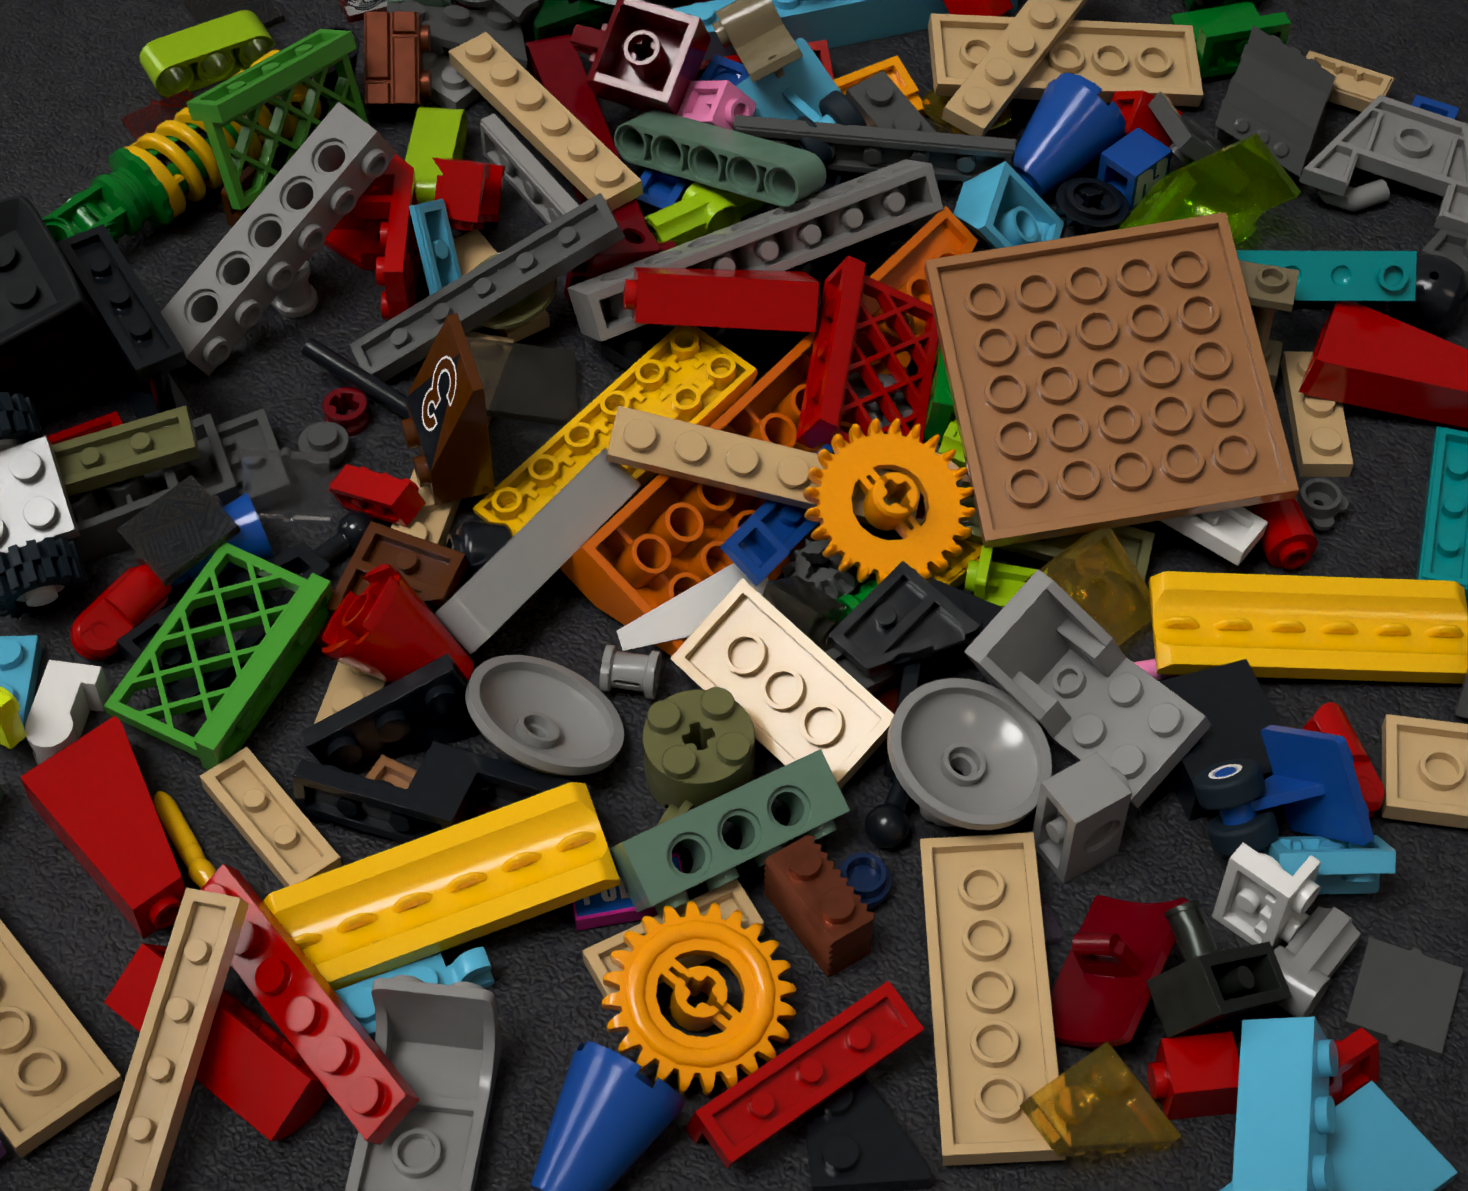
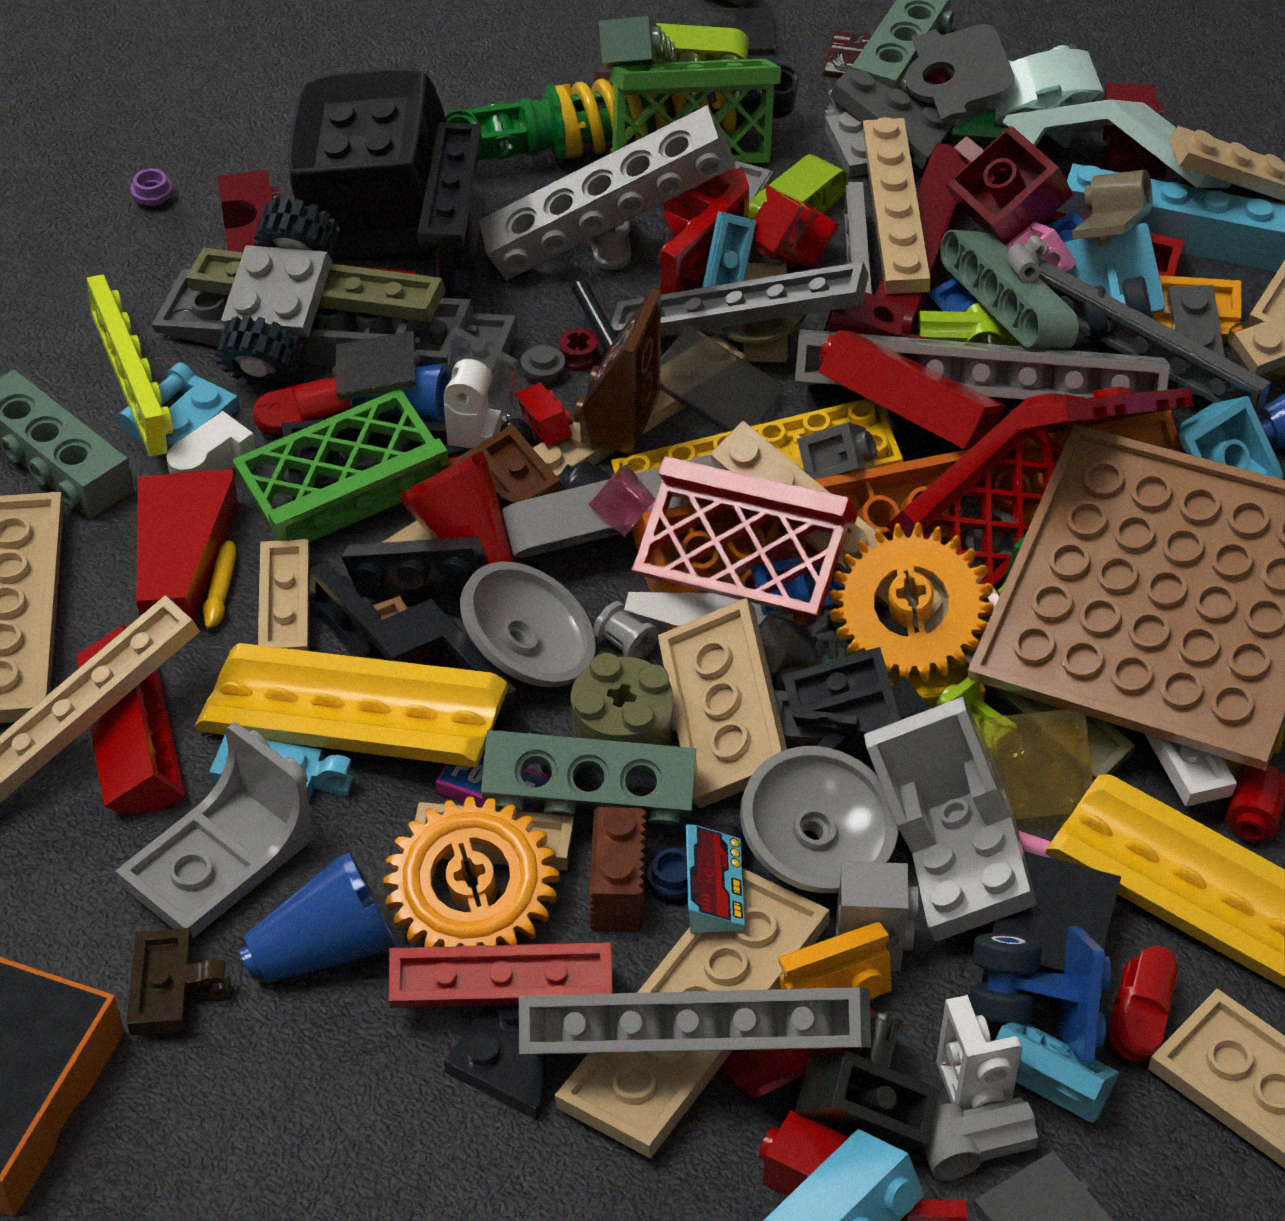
camera: 35 degrees right, 5 degrees down
red plate [201,864,420,1145] -> none
copper brick [364,12,432,110] -> none
clear yellow wing [1020,1041,1181,1157] -> none
none -> white leg [444,359,502,448]
none -> light grey brick [519,987,871,1054]
none -> clear pink slope [589,465,656,537]
none -> sand green brick [598,16,677,70]
none -> fence [632,456,858,619]
none -> slope [686,825,745,933]
none -> light orange plate [778,921,892,1000]
none -> dark grey bracket [797,422,877,479]
none -> light grey arm [1007,235,1049,283]
none -> red wing [1014,386,1193,431]

